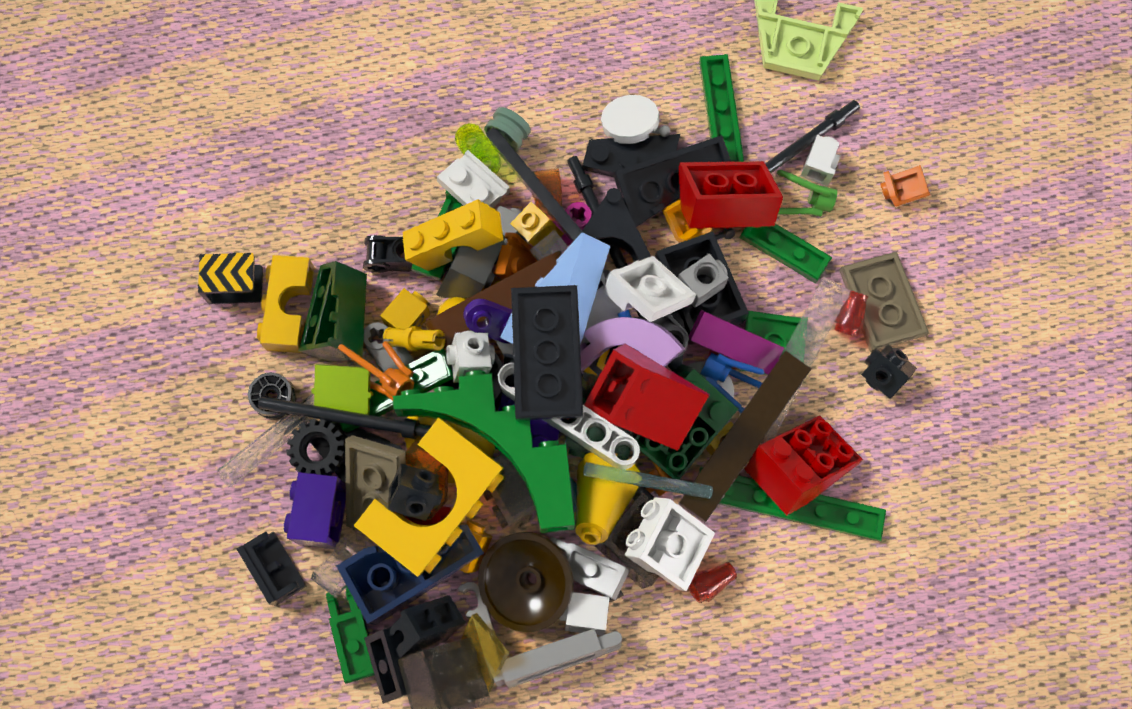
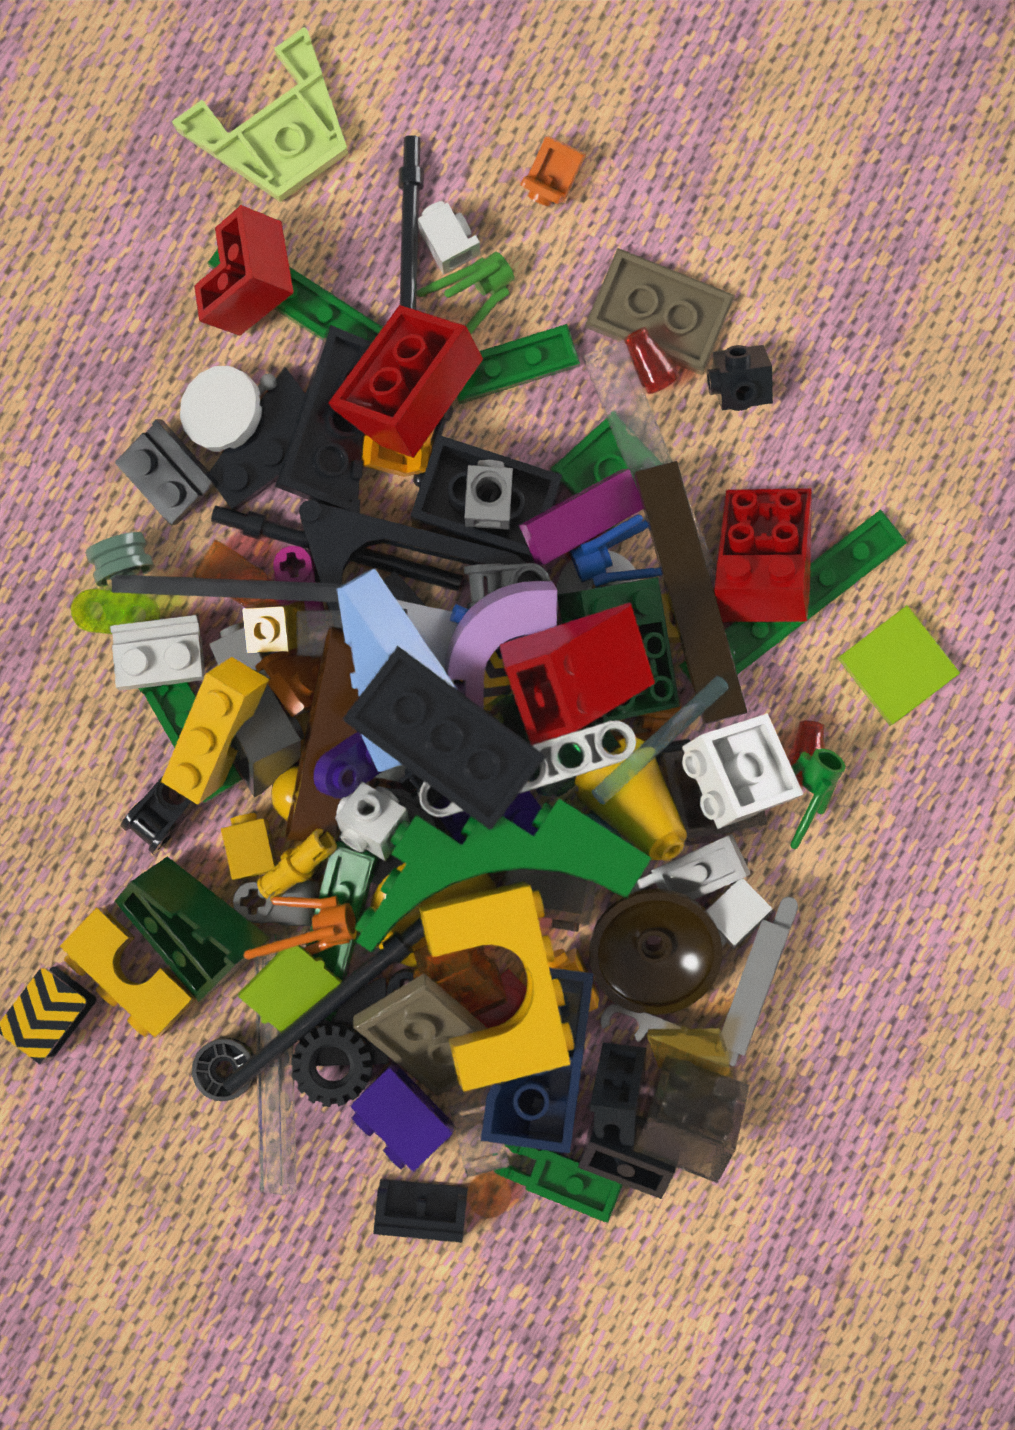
camera: 50 degrees left, 10 degrees up
black brick [388,463,443,521] -> none
white plate [603,256,696,322] -> none
none -> plate [115,419,218,525]
none -> red brick [194,205,294,336]
none -> clear orange tile [467,1171,511,1218]
none -> green plant [790,748,846,849]
none -> lime tile [837,605,960,726]

